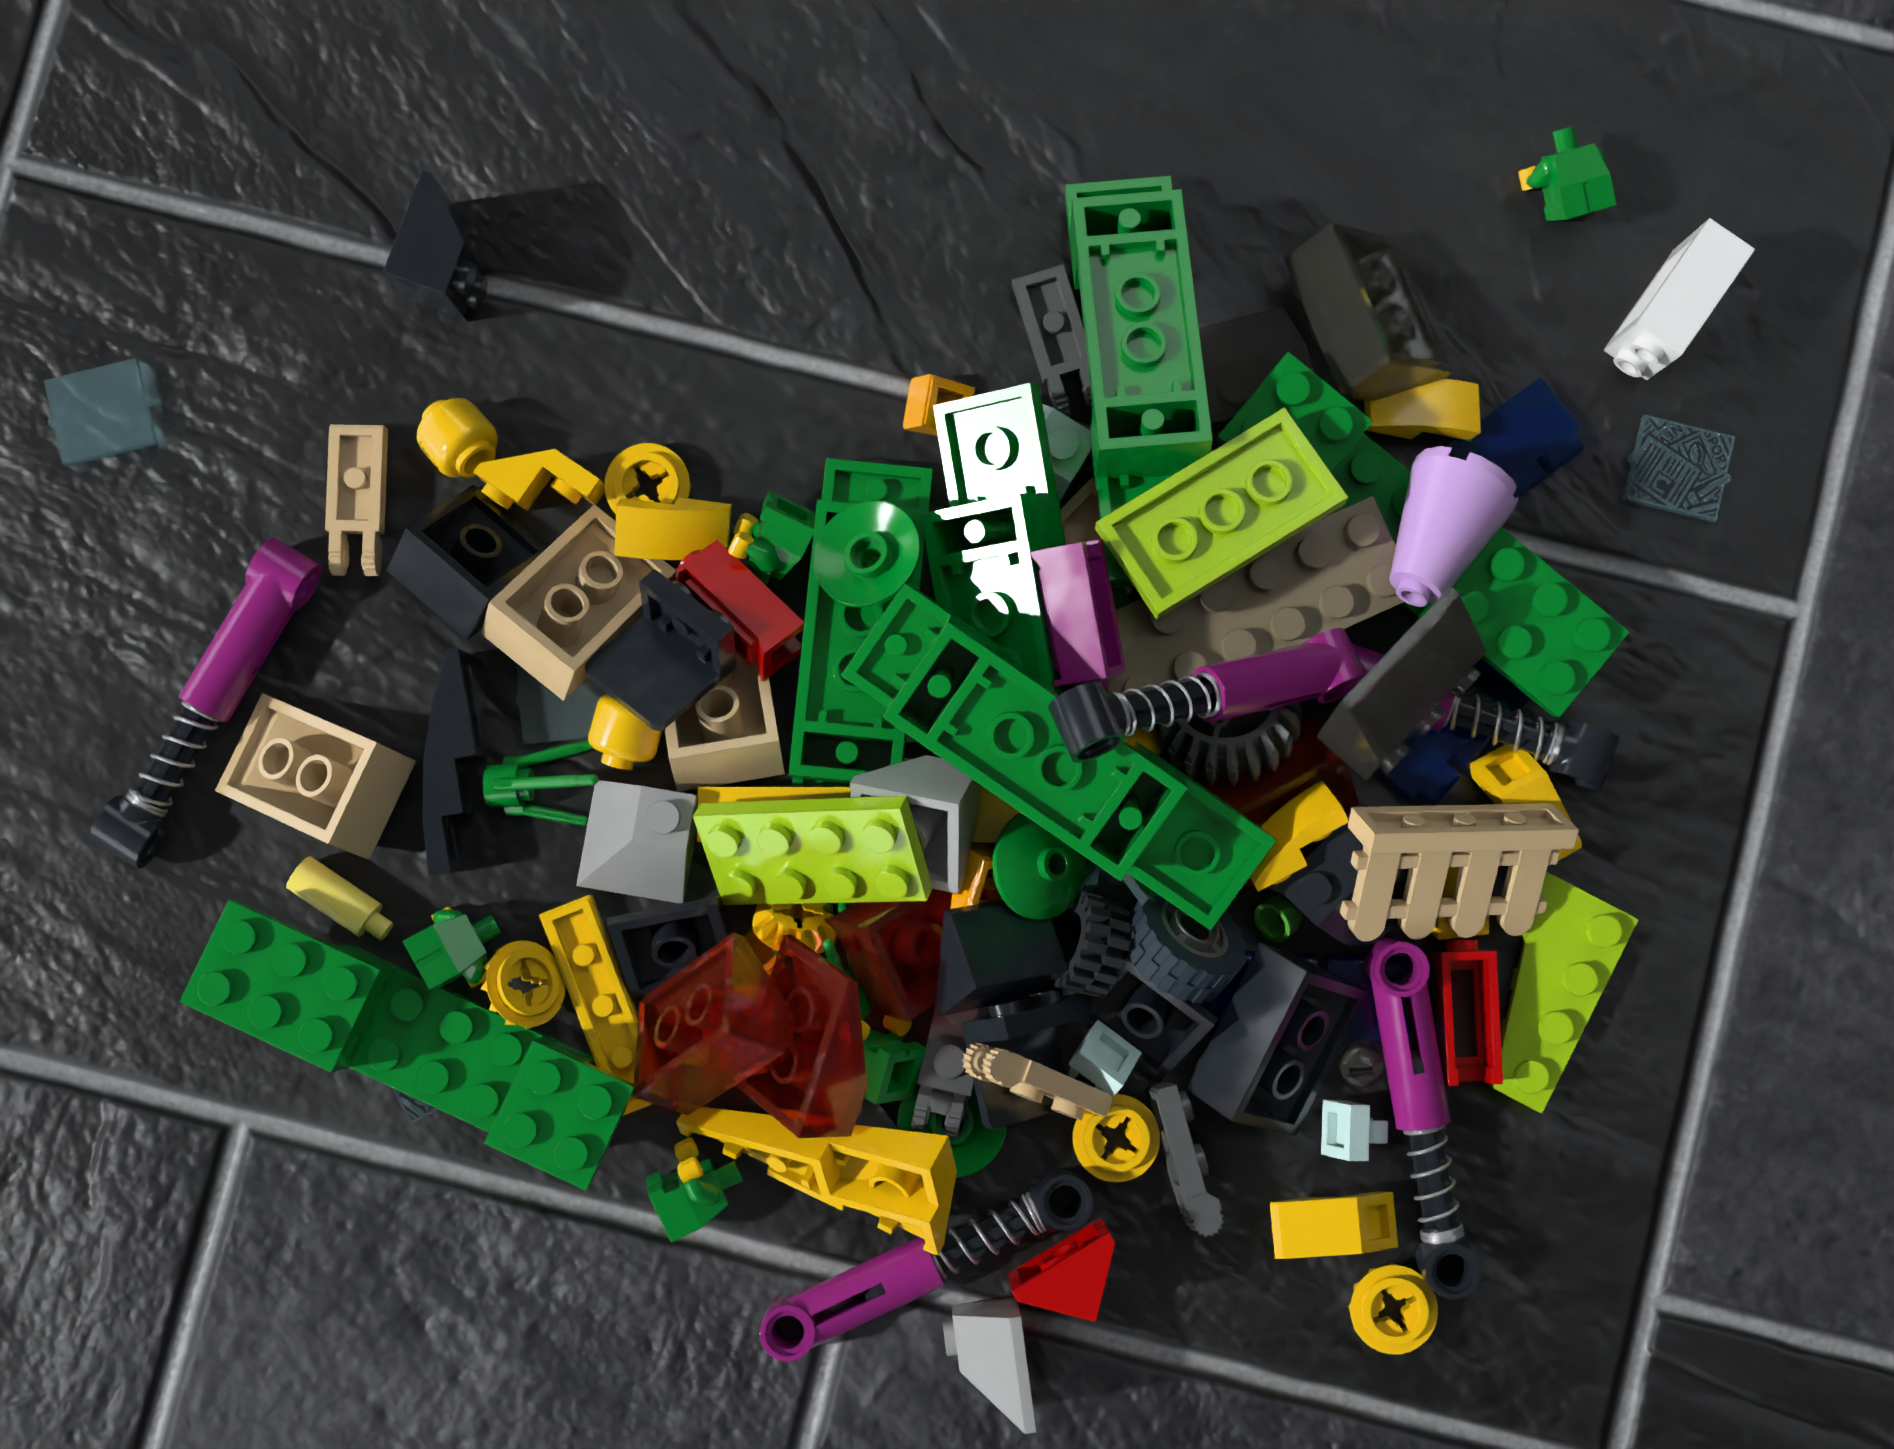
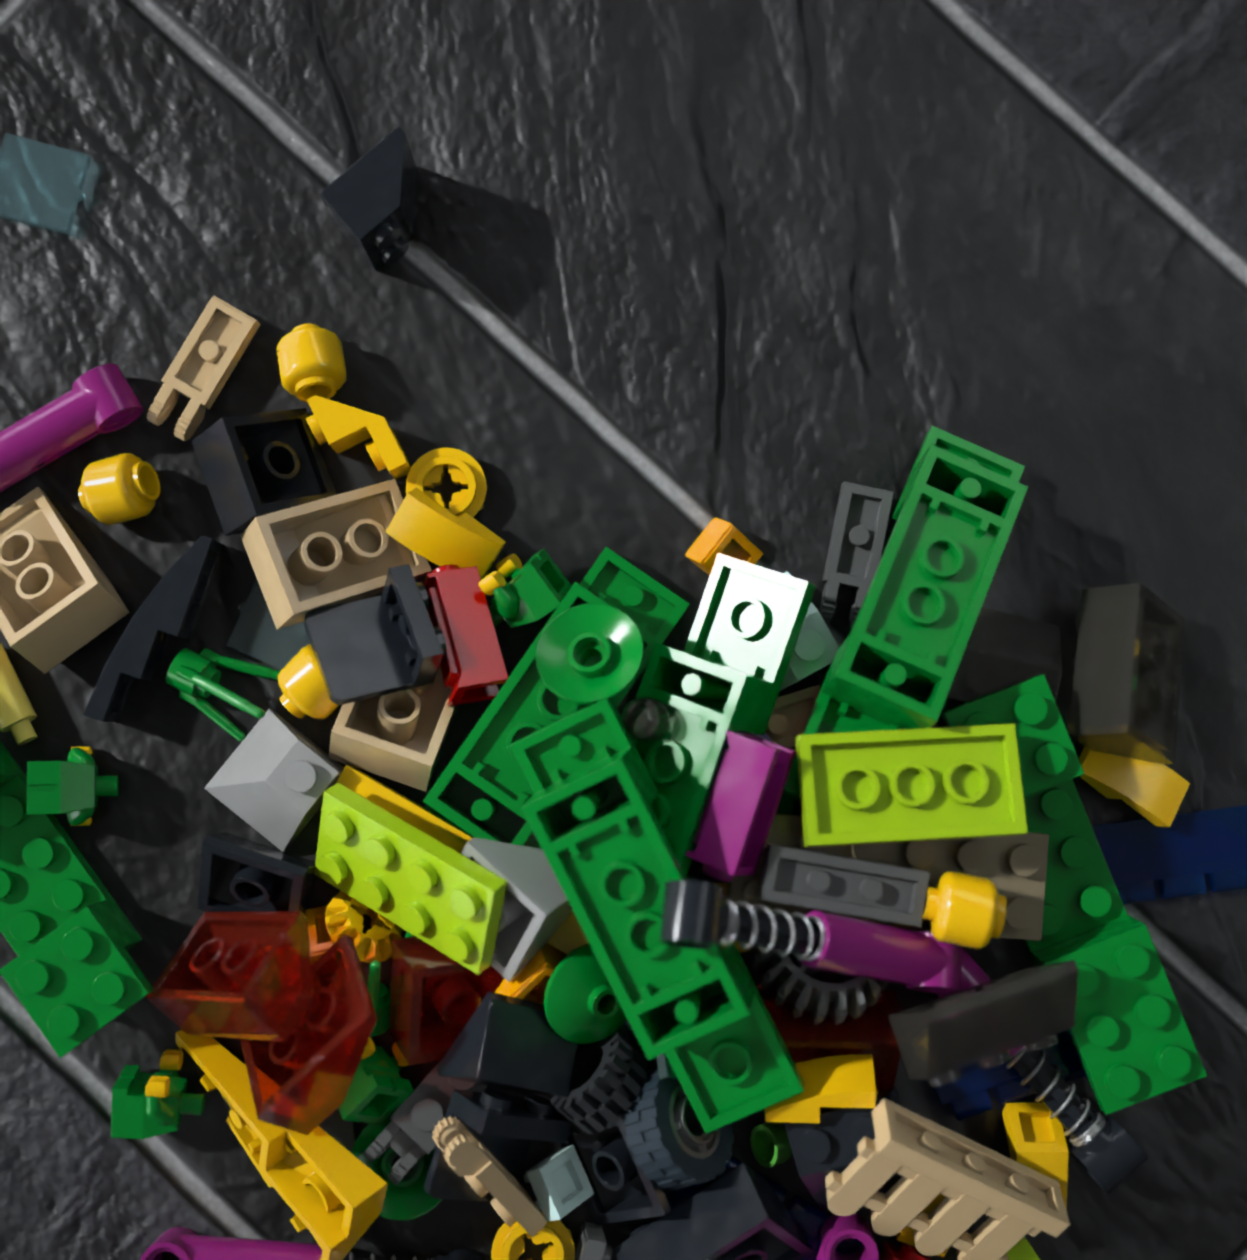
camera: 30 degrees right, 0 degrees up
yellow gear [481,940,565,1029] -> none
yellow tile [539,895,670,1116] -> none
lavender cone [1389,446,1518,607] -> none
none -> yellow head [78,453,161,525]
none -> clear smoke hinge [621,697,669,742]
none -> dark grey plate [757,842,930,927]
none -> yellow head [922,871,1007,949]

